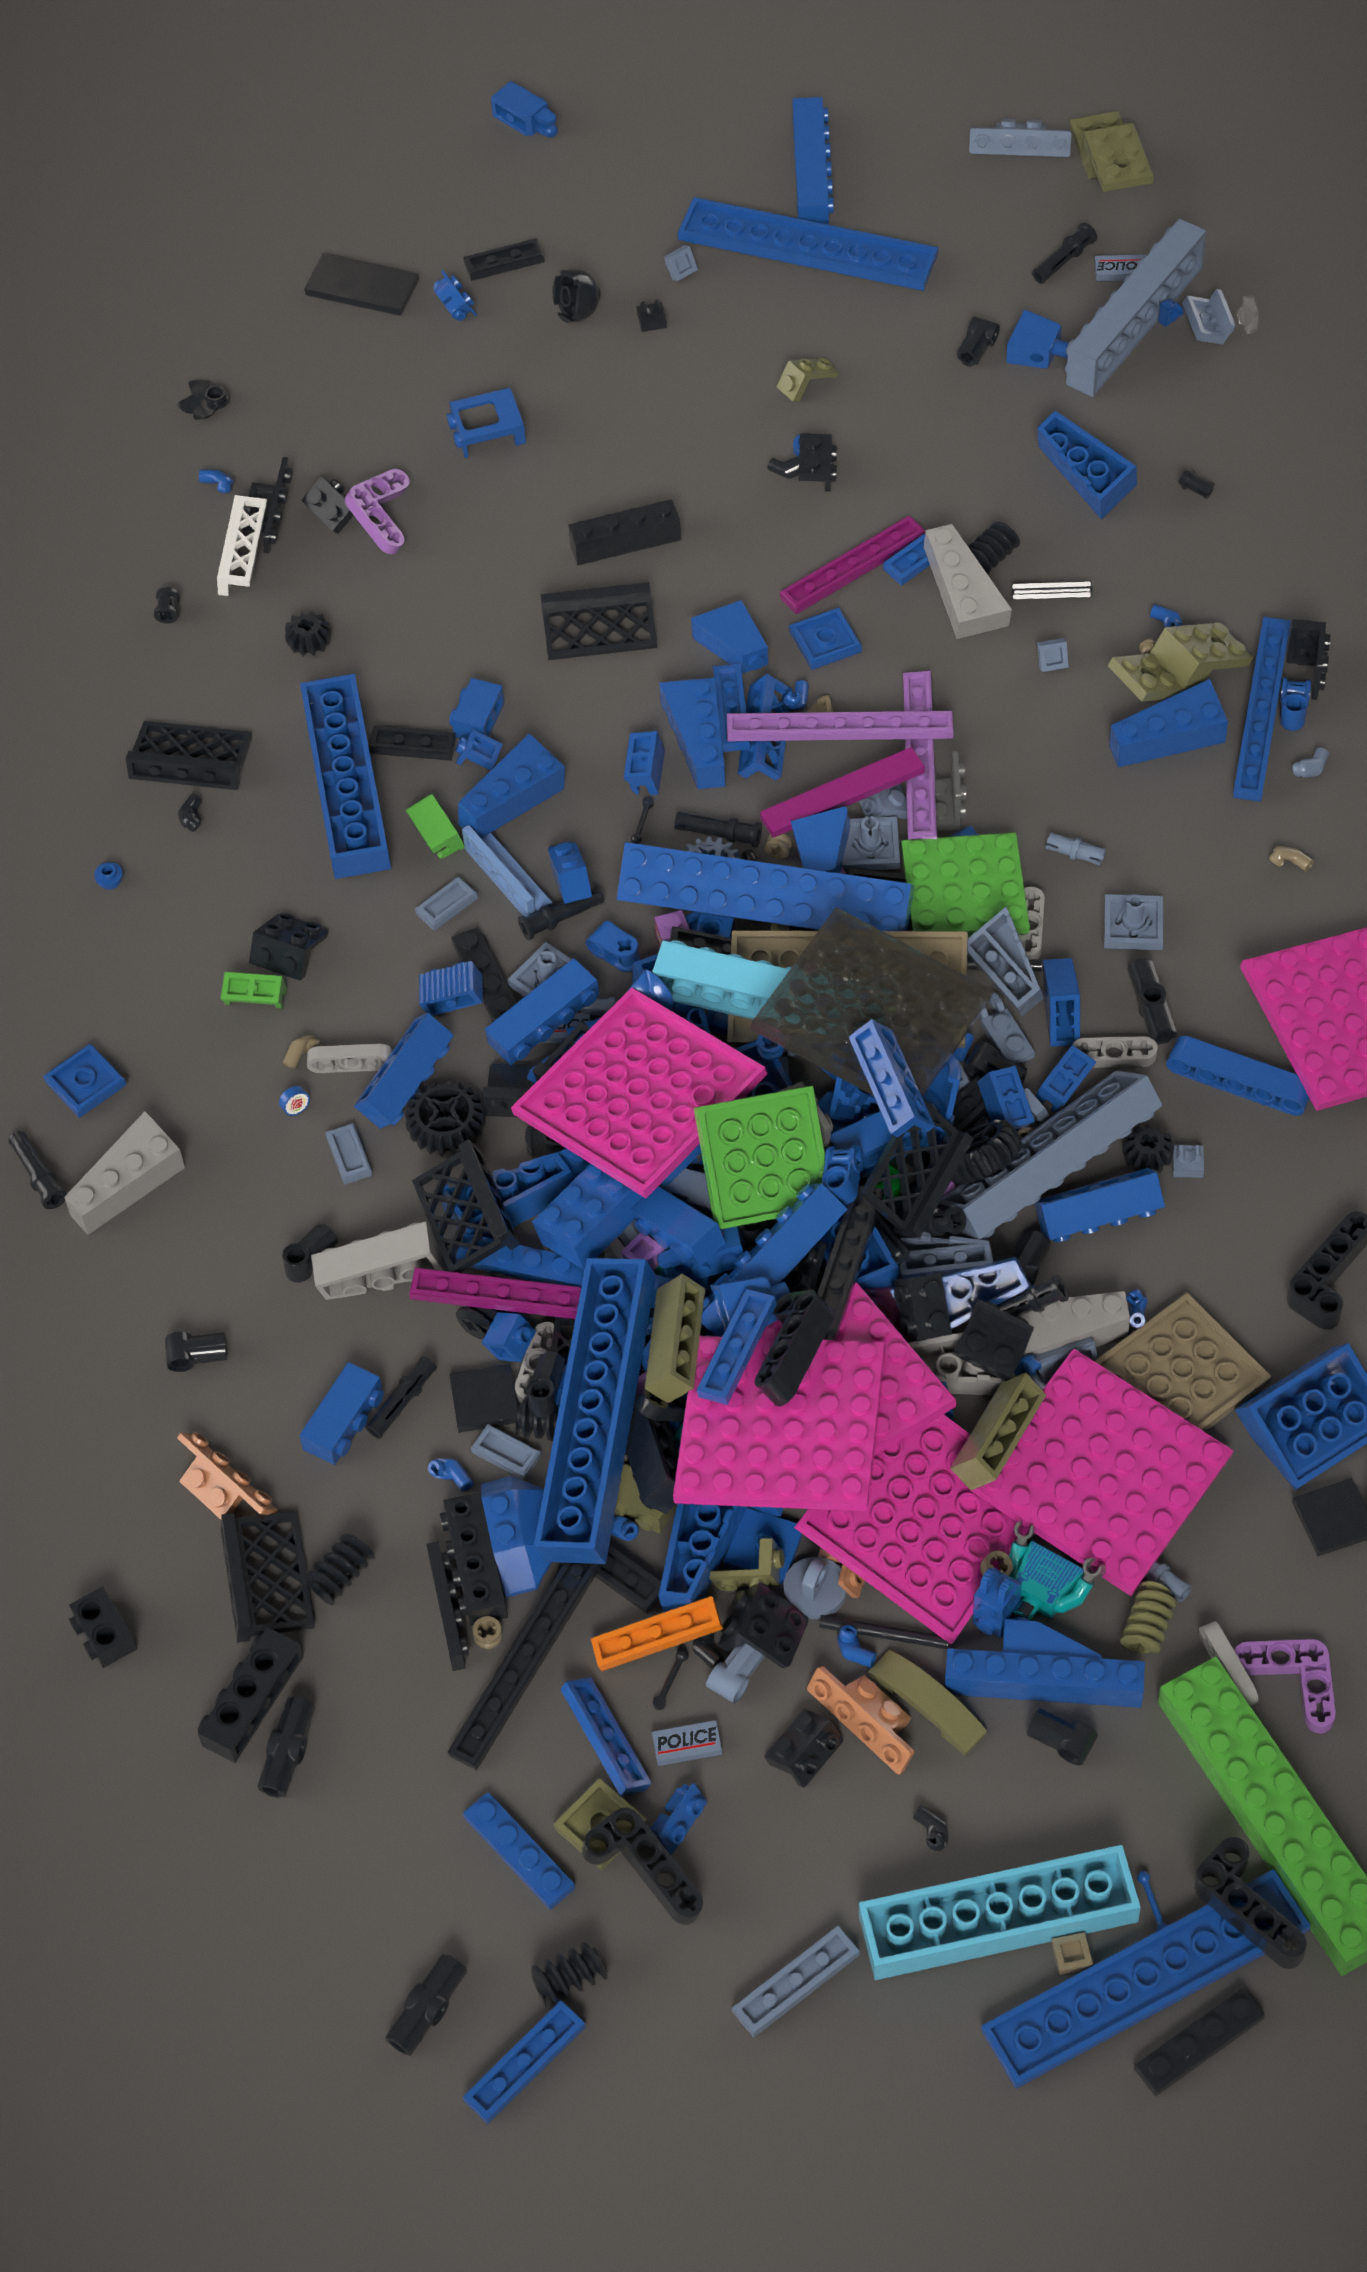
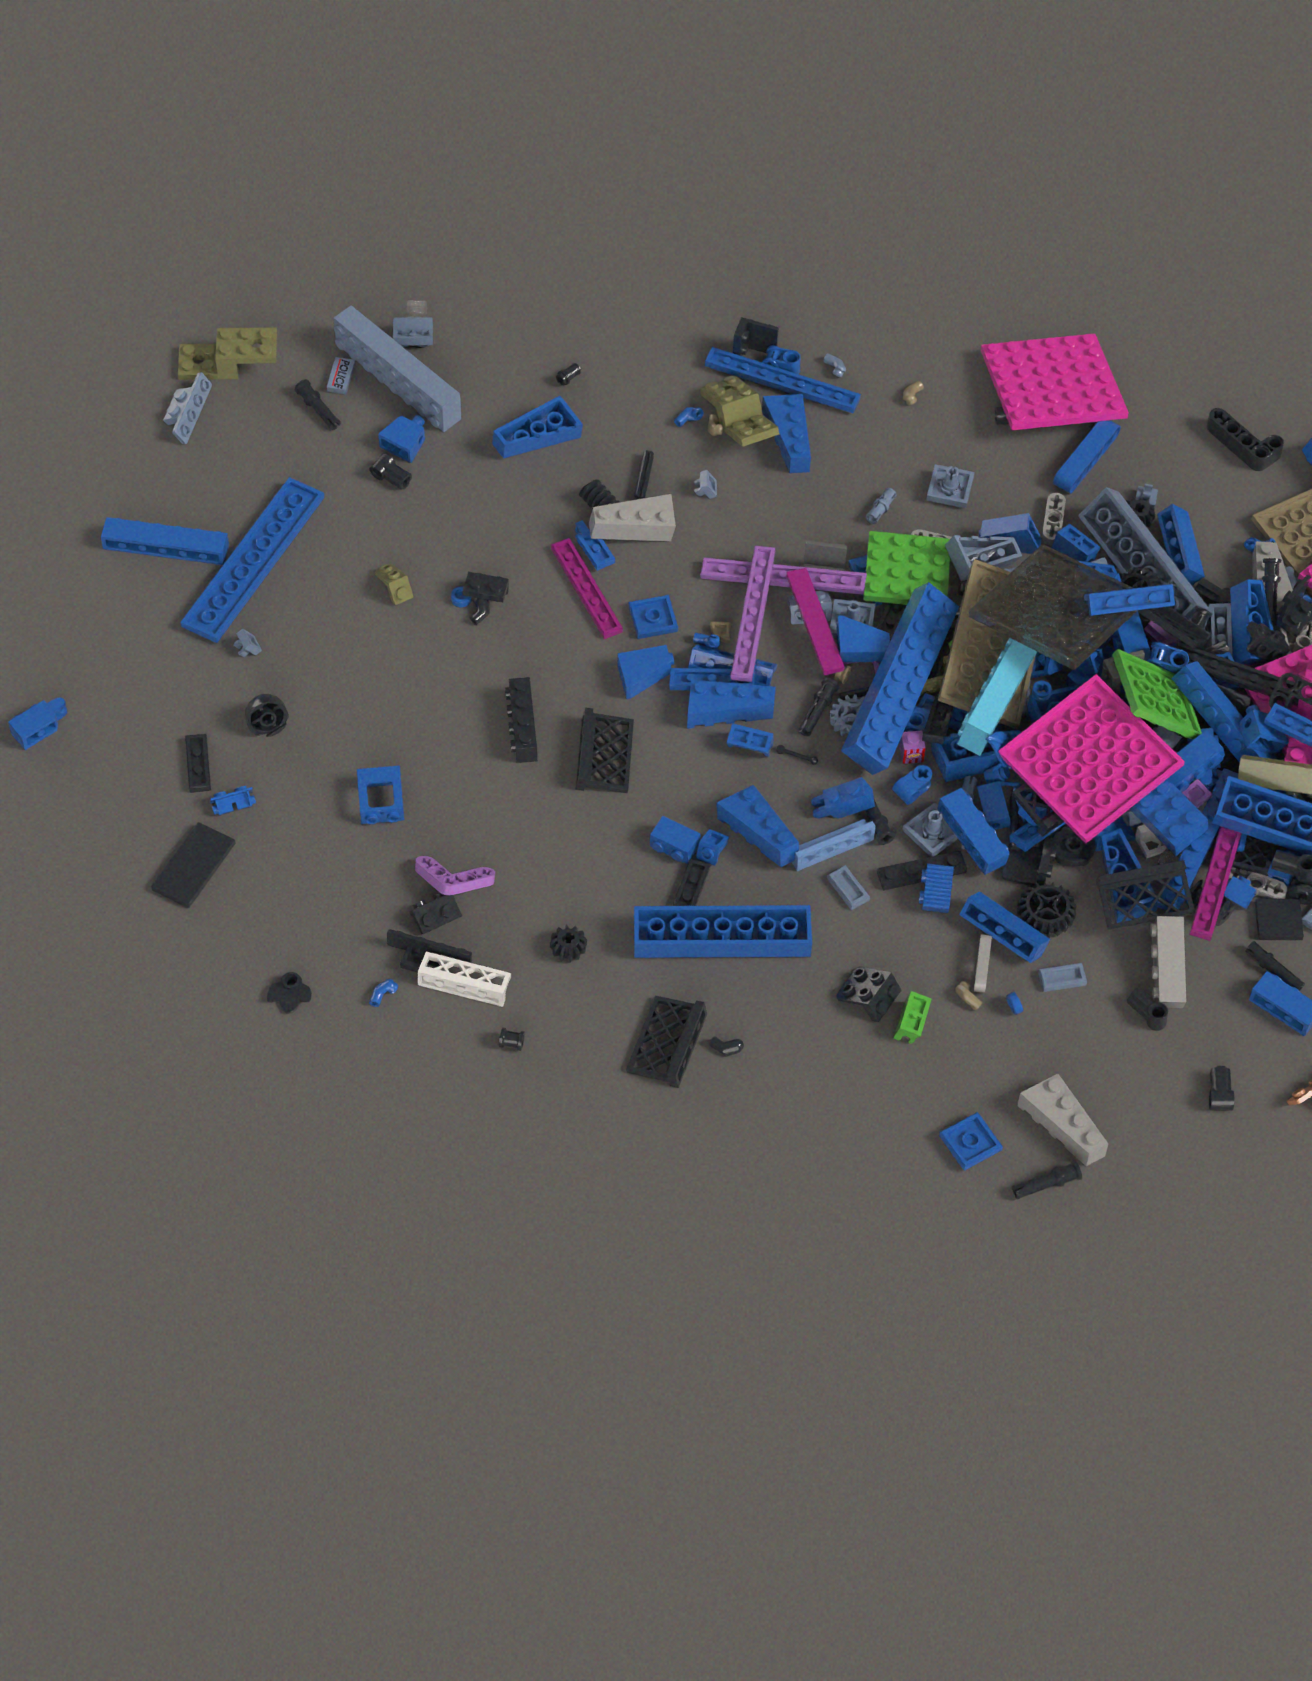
camera: 85 degrees left, 0 degrees up
blue plate [94,862,123,890] -> none
bright green hinge [406,794,465,859] -> none
black tile [636,299,667,332] -> none
black piece [1128,958,1177,1045] -> none

